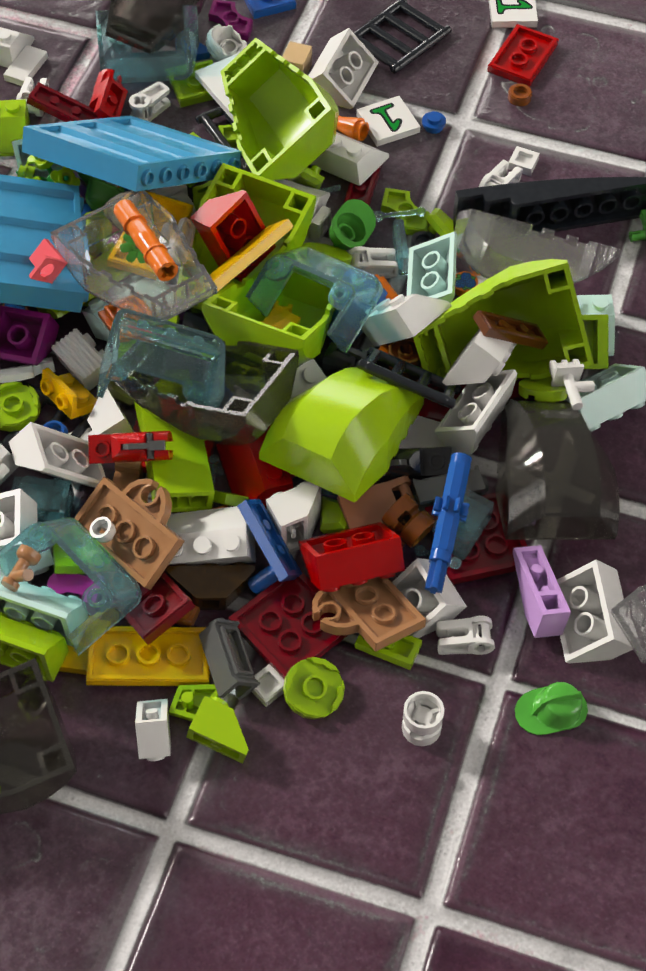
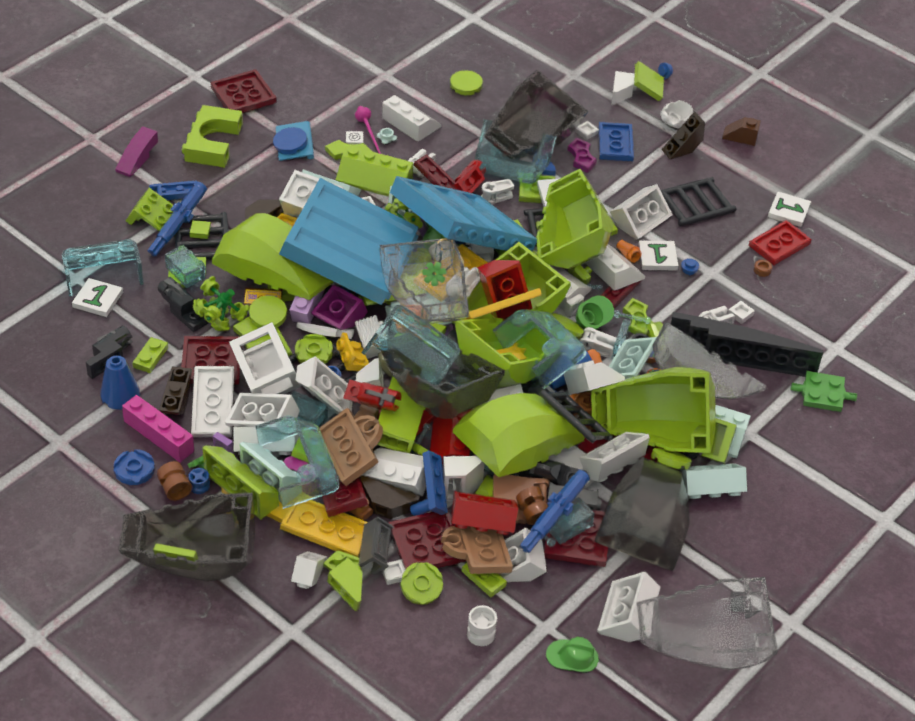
camera: 20 degrees right, 10 degrees down
medium nougat piece [1,544,42,592] -> none
white tile [3,45,48,86] -> none
coral bracket [29,239,68,284] -> none
white hinge [90,517,116,543] -> none
orange piece [113,199,178,281] -> none
white hair [206,24,247,61] -> none
tan panel [282,41,312,74] -> none
white piece [436,616,495,655] -> none
white slope [442,312,517,386] -> none
reddish brown tile [473,310,548,350] -> none
lavender slope [513,545,571,638] -> none
white arm [549,359,595,410] -> none

